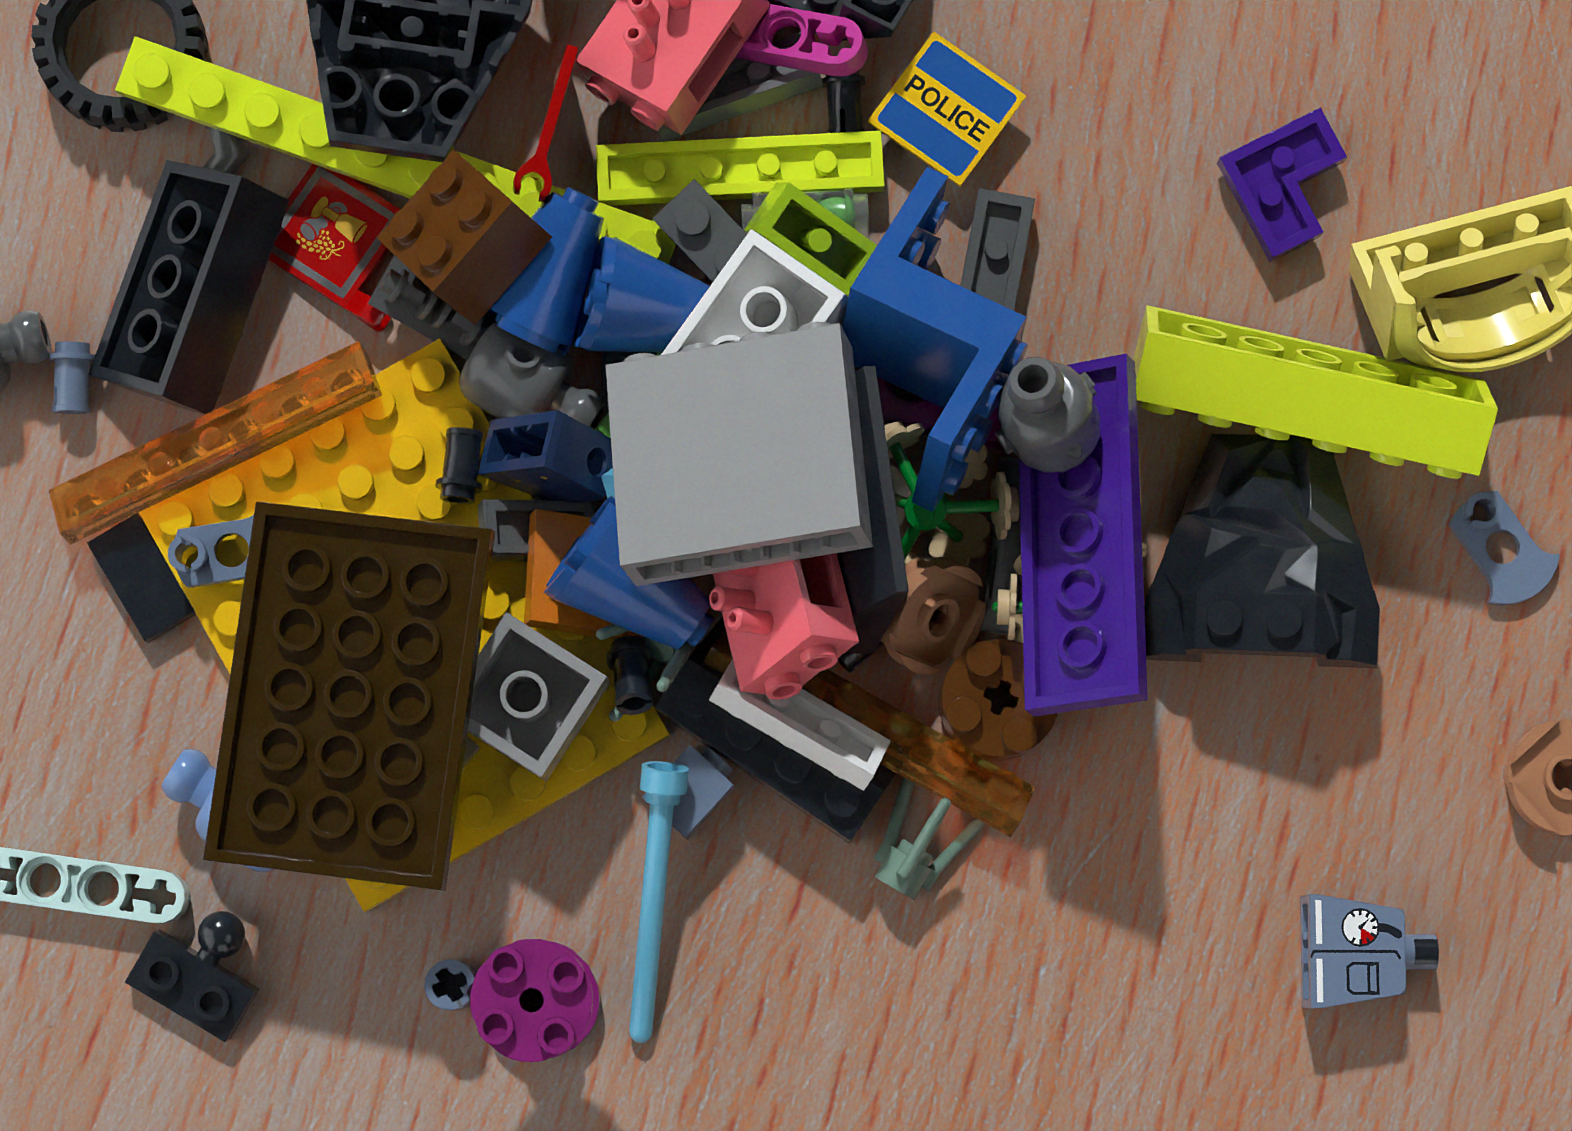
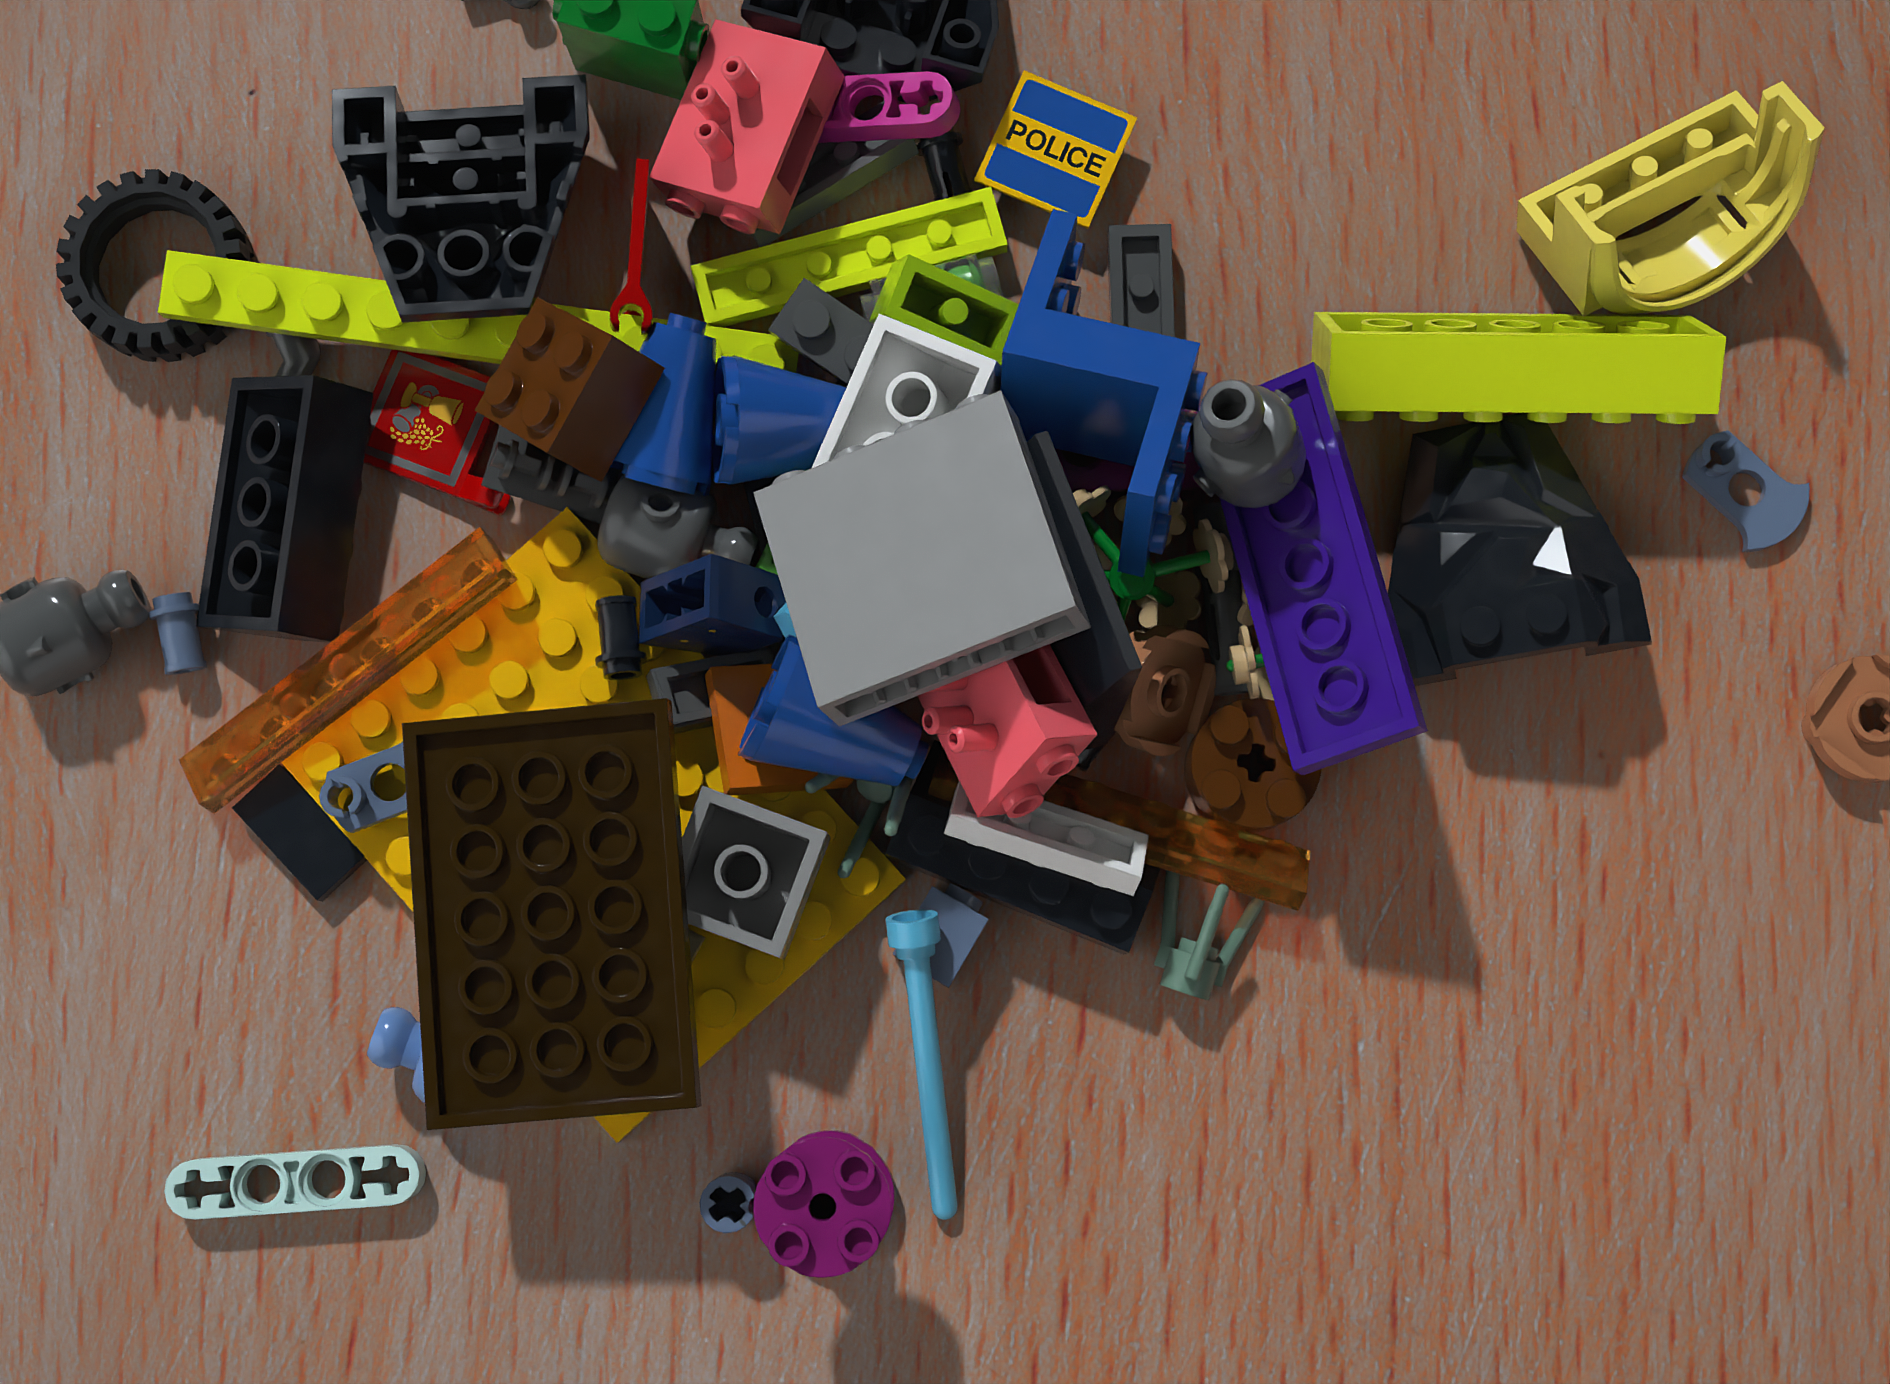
camera: 10 degrees left, 0 degrees up
black plate [125,911,259,1042] -> none
black pin [606,636,653,715] -> none
dark purple plate [1217,107,1347,262] -> none
sand blue torso [1300,894,1439,1008] -> none

